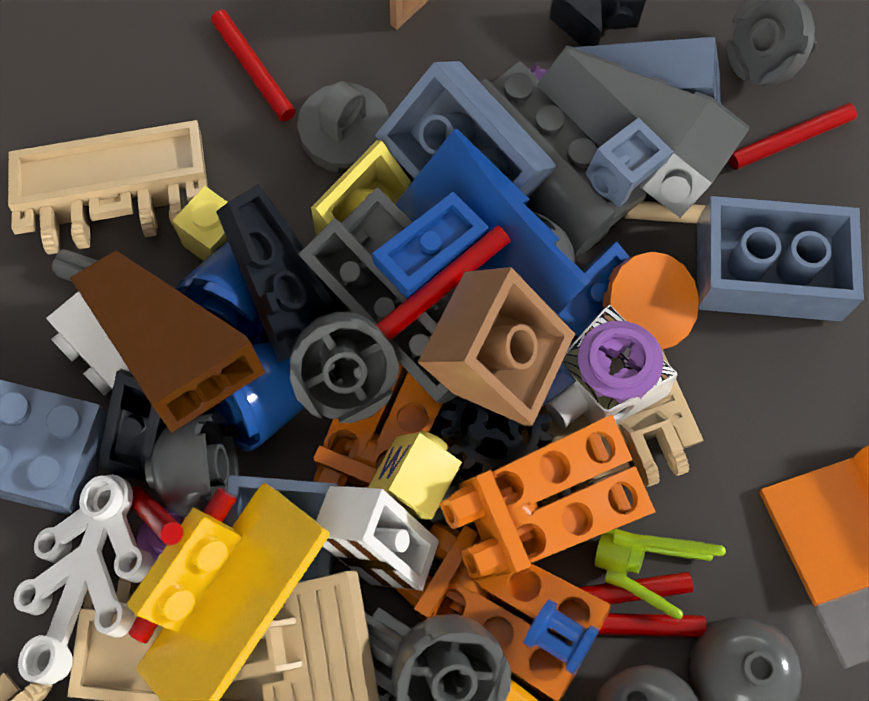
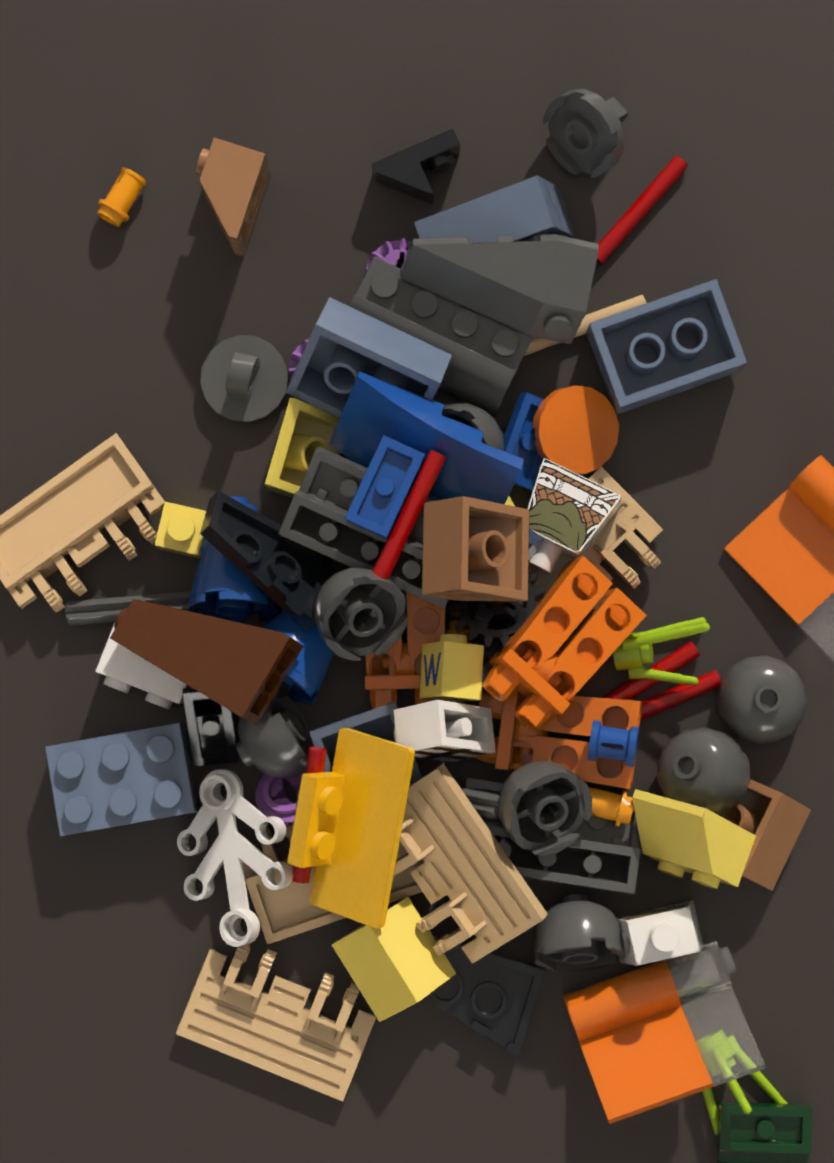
camera: 20 degrees left, 15 degrees up
red bar [131,486,184,545] -> none
red bar [211,9,296,122] -> none
medium lavender gear [577,321,664,404] -> none
sand blue bracket [586,117,674,207] -> none

